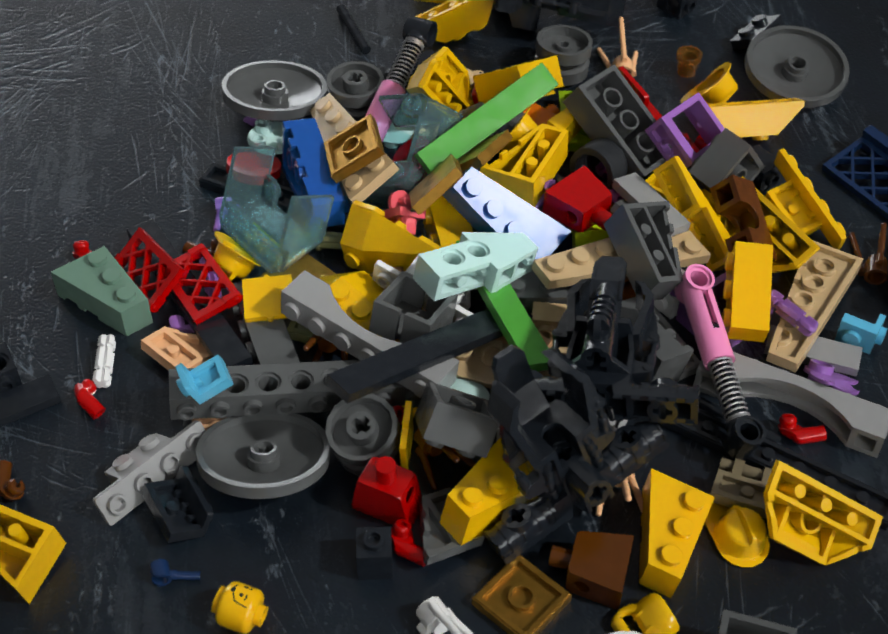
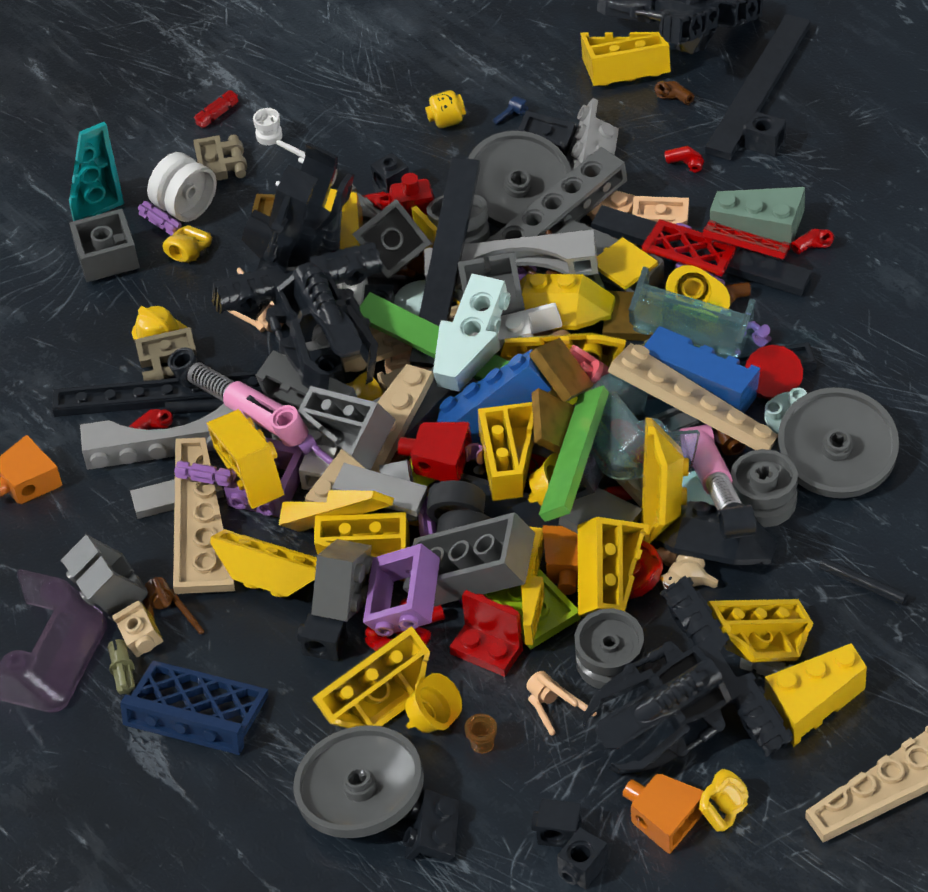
camera: 150 degrees right, 0 degrees up
white axle [92,334,116,388] -> none
medium azure bracket [175,354,234,404] -> none
pearl gold tile [324,114,385,183] -> none
reddish brown torso [548,531,634,610] -> none
yellow wedge [639,468,715,598] -> none
reddish brown arch [710,175,778,261] -> none
yellow wedge [763,460,883,566] -> none
yellow bracket [765,148,847,250] -> none
medium lavender plate [803,359,860,396] -> none
medium azure bracket [835,313,888,355] -> none

